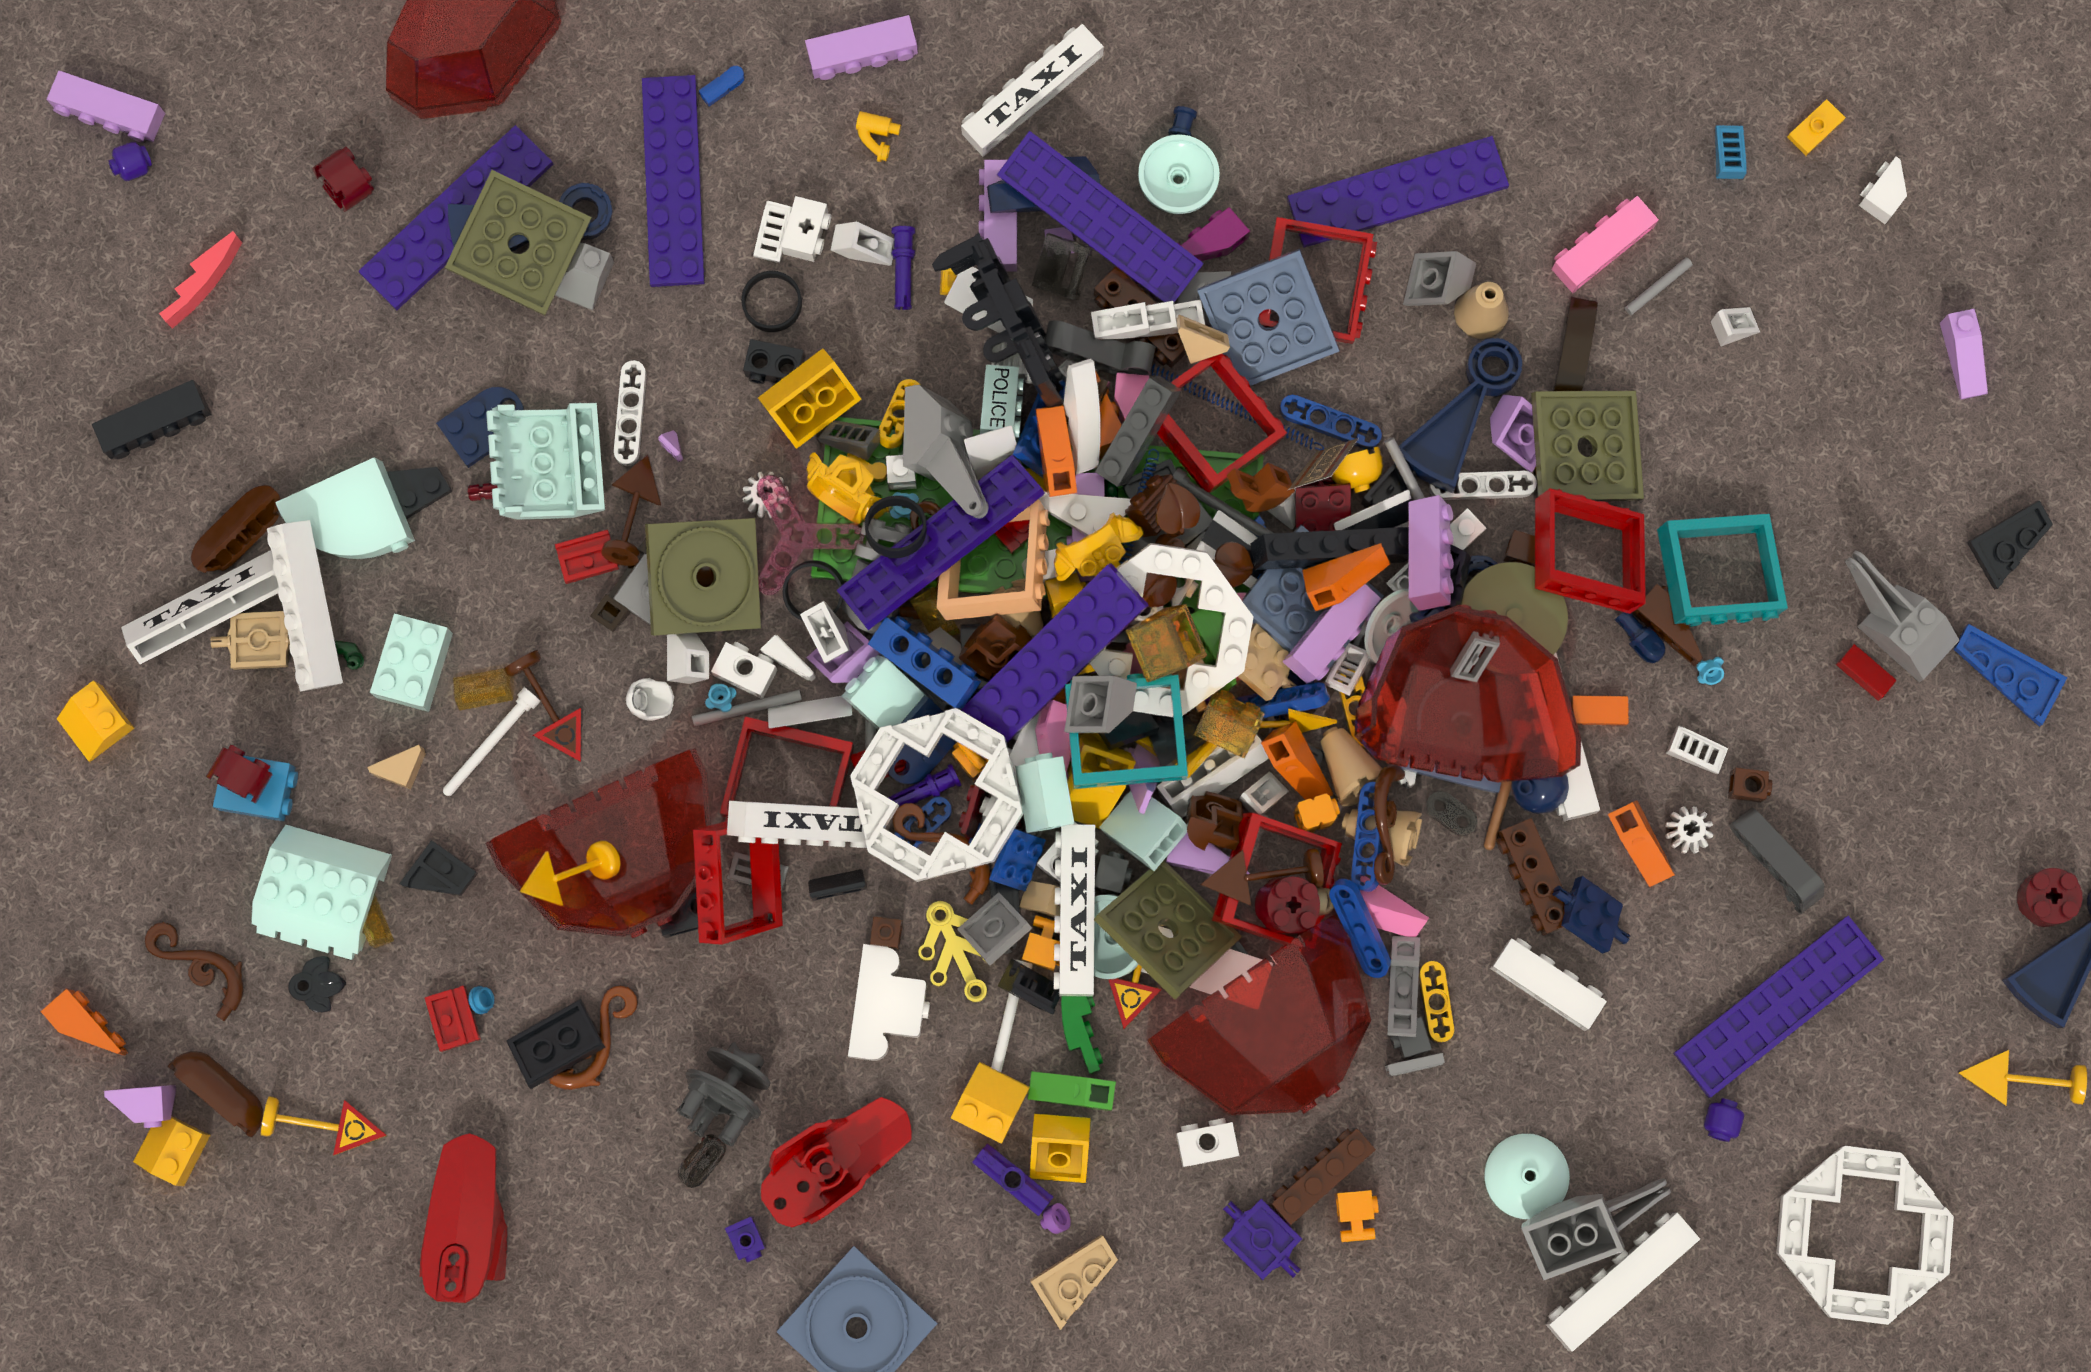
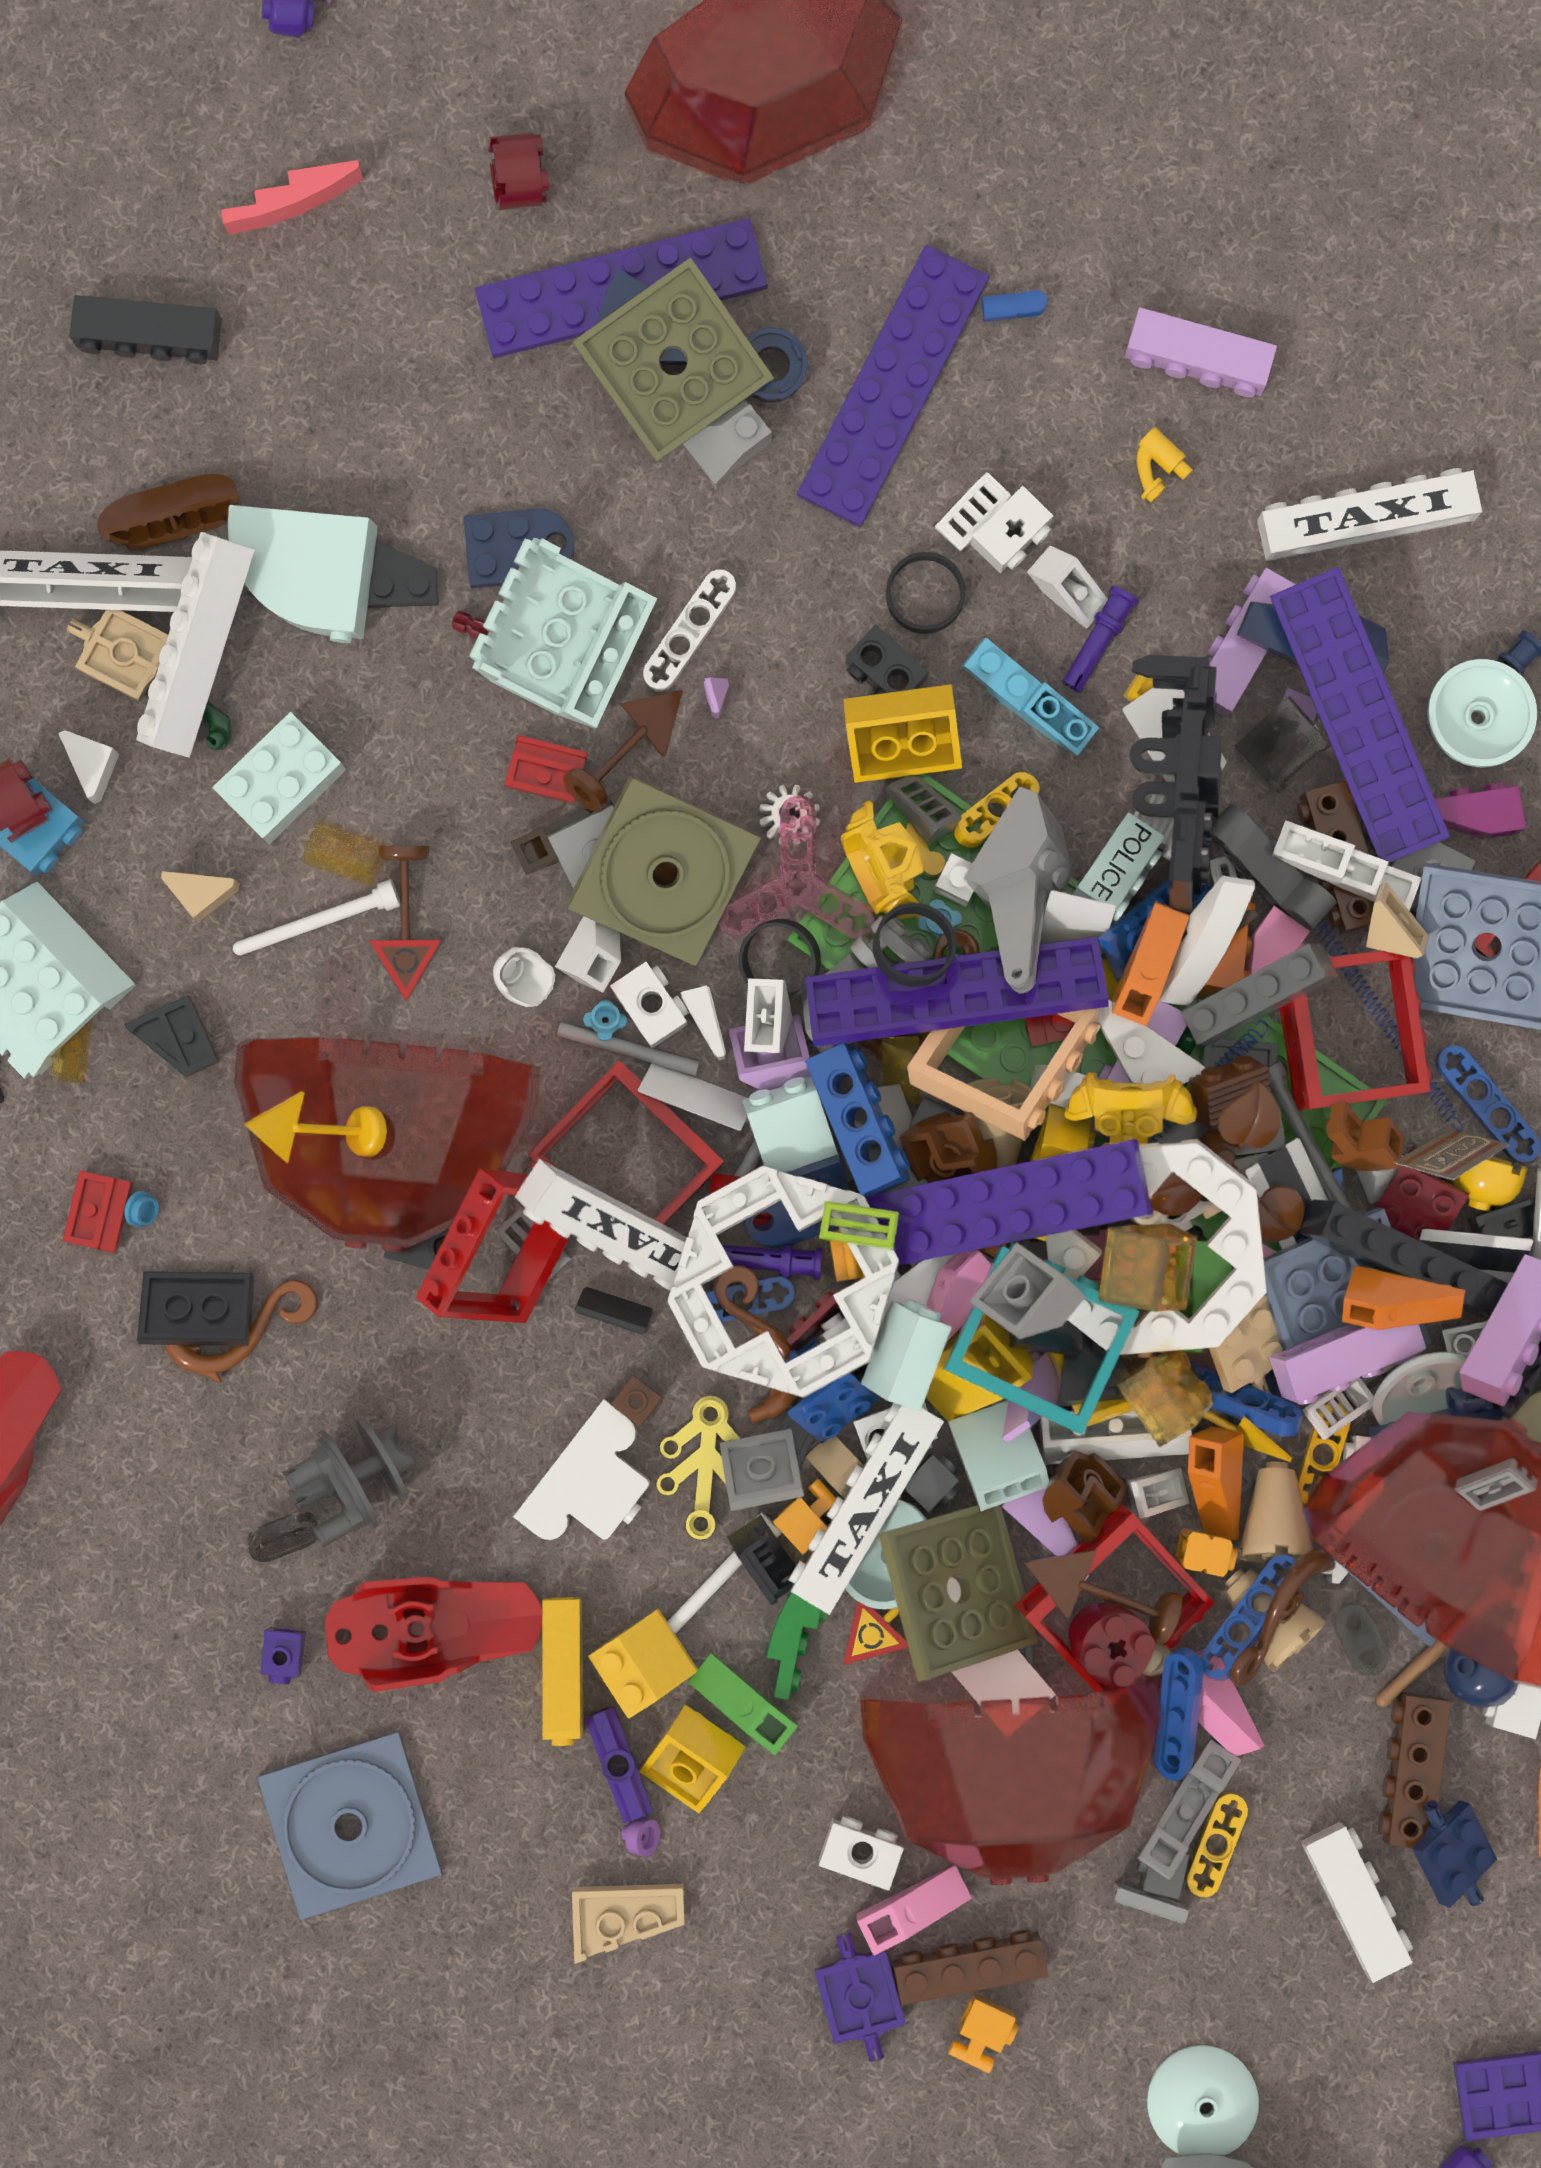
camera: 30 degrees right, 5 degrees up
none -> white slope [58,730,119,804]
none -> yellow slope [543,1597,584,1746]
none -> lime tile [819,1201,899,1250]
none -> bright pink slope [856,1864,972,1955]
none -> medium azure slope [961,638,1099,756]

